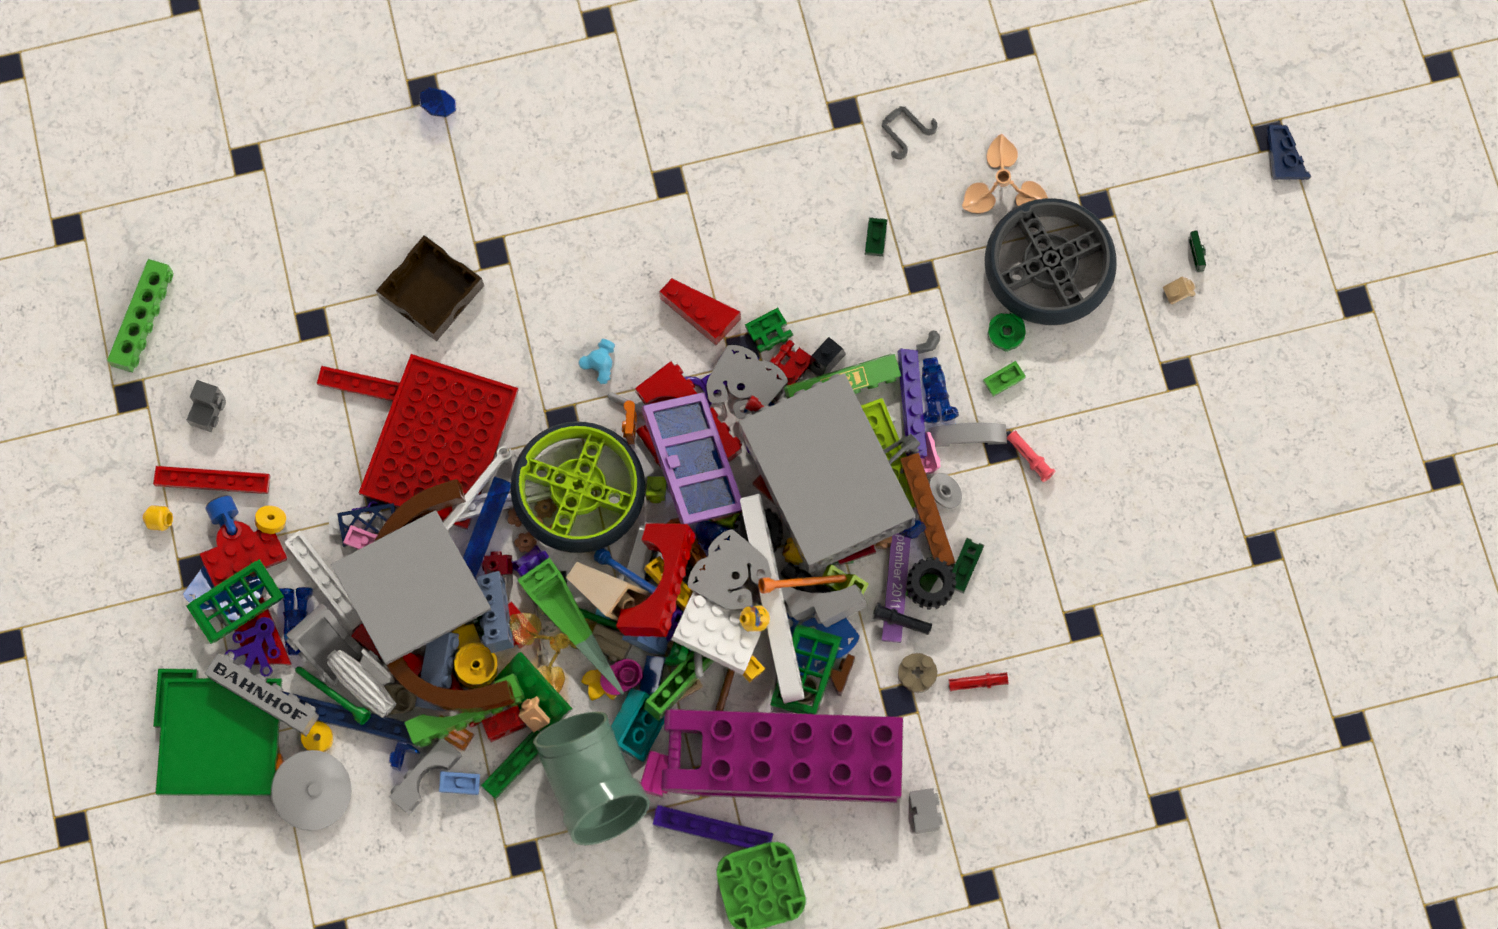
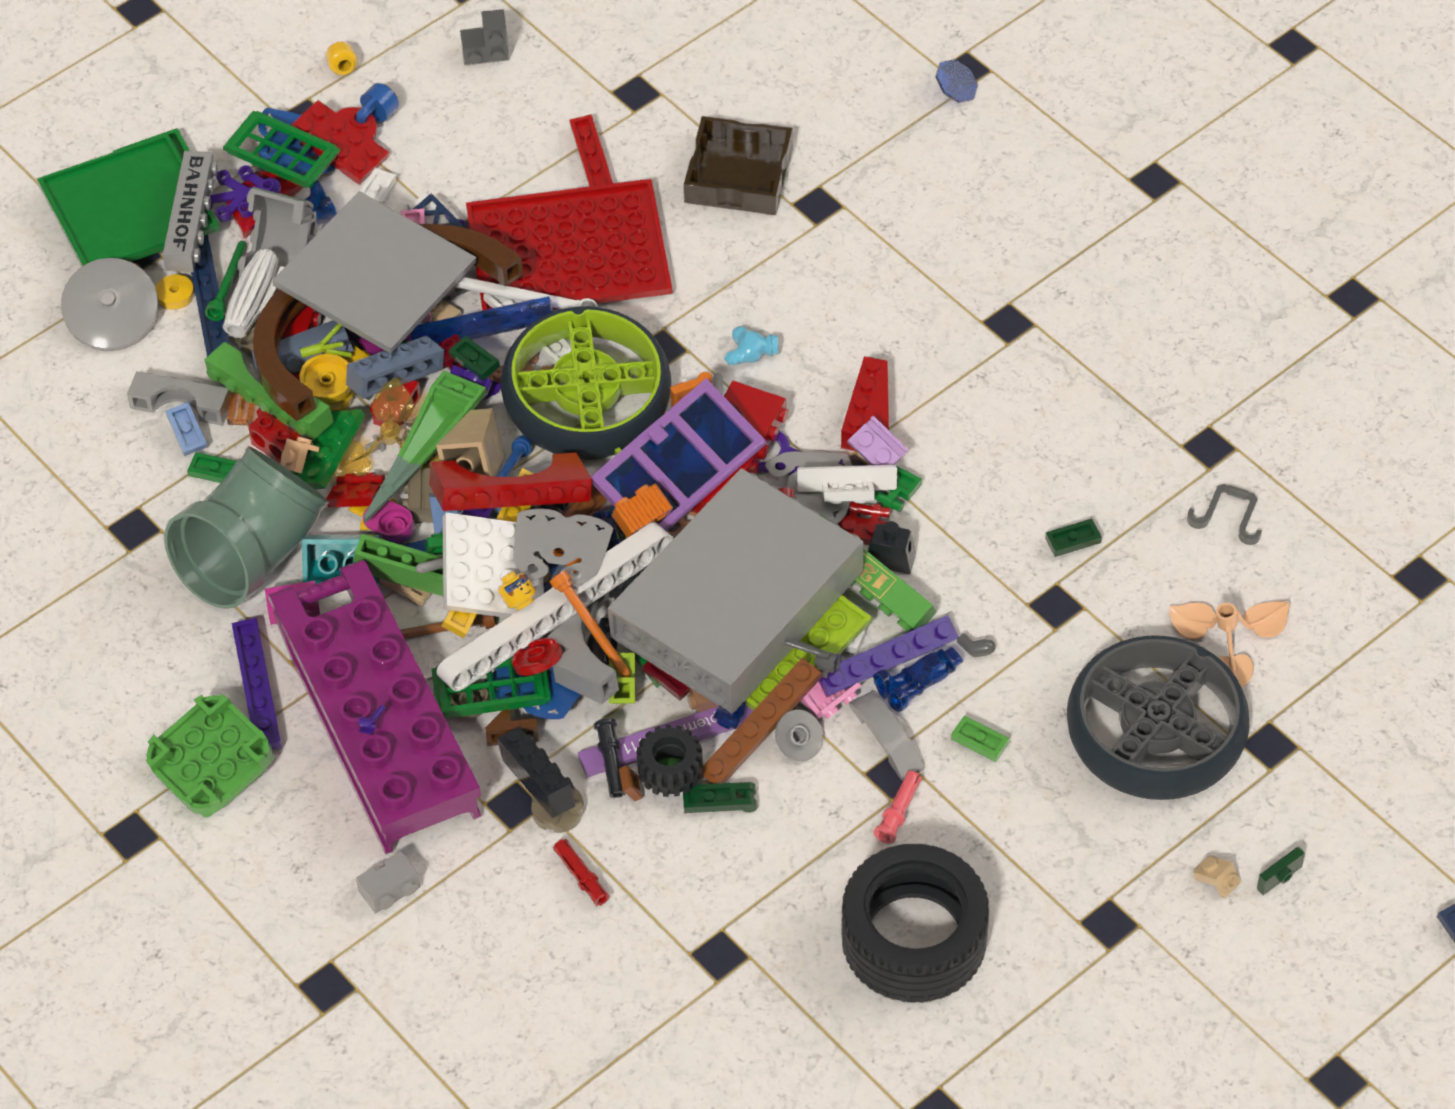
camera: 60 degrees right, 20 degrees down
red plate [153,466,271,494] -> none
yellow piece [255,506,286,534] -> none
clear blue plate [389,741,420,771] -> none
green plate [988,313,1026,352] -> none
none -> lime plant [300,323,352,358]
none -> red plate [326,473,385,508]
none -> dark purple hand [358,705,386,734]
none -> dark green plate [448,335,500,381]
none -> black brick [497,726,575,818]
none -> red tile [512,638,563,676]
none -> orange brick [612,483,673,538]
none -> dark orange tile [619,766,643,801]
none -> white bracket [797,465,897,504]
none -> black tyre [841,843,989,1003]
none -> lavender plate [848,416,908,465]

